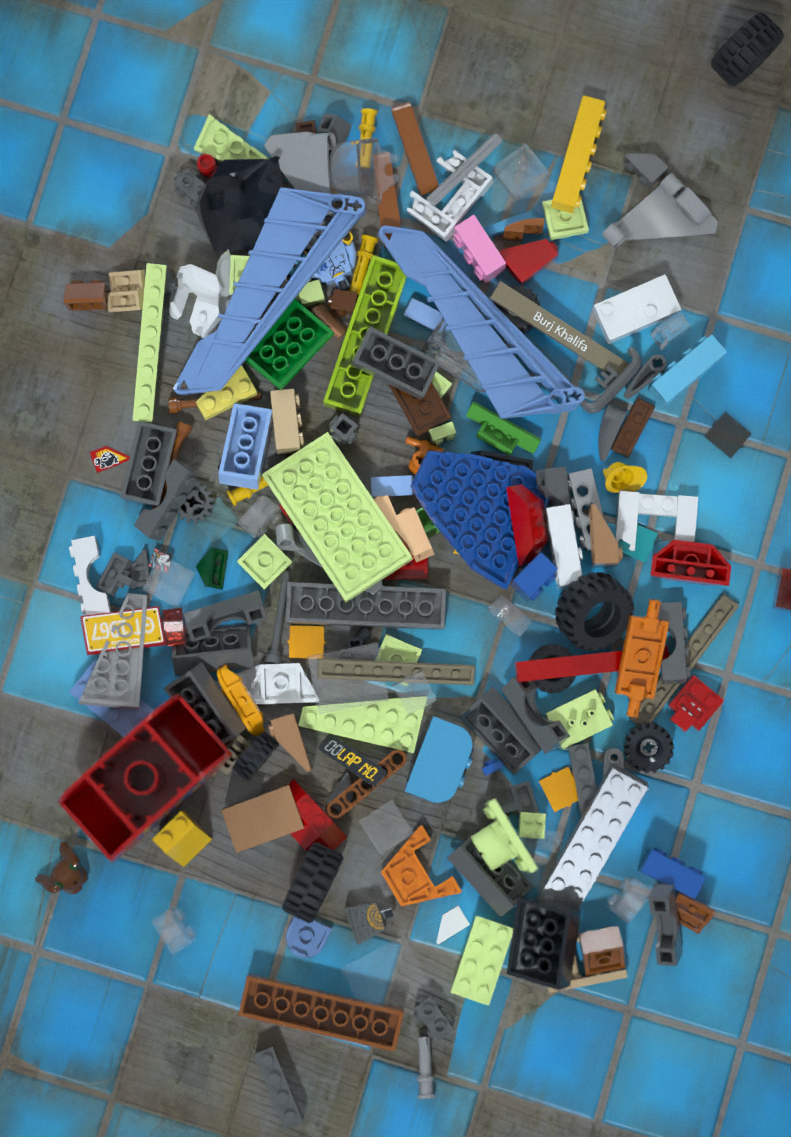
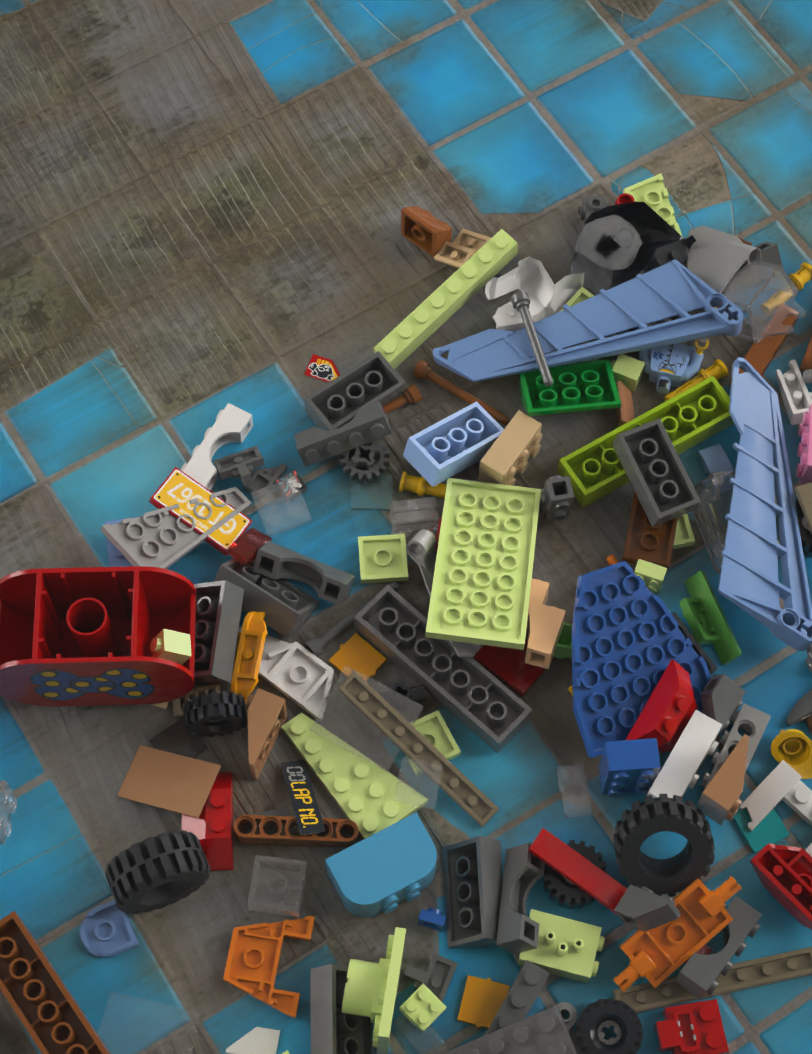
camera: 40 degrees right, 20 degrees down
yellow slope [152,811,212,867] -> none
light yellow wing [196,365,257,421] -> none
dark green slope [196,548,228,590] -> none
reddish brown brick [328,289,357,317] -> none
torso [344,902,394,945] -> none
light blue slope [371,475,414,497] -> none
none -> yellowish green brick [150,629,192,665]
none -> dark grey piece [511,291,553,387]
none -> dark grey slope [614,885,681,932]

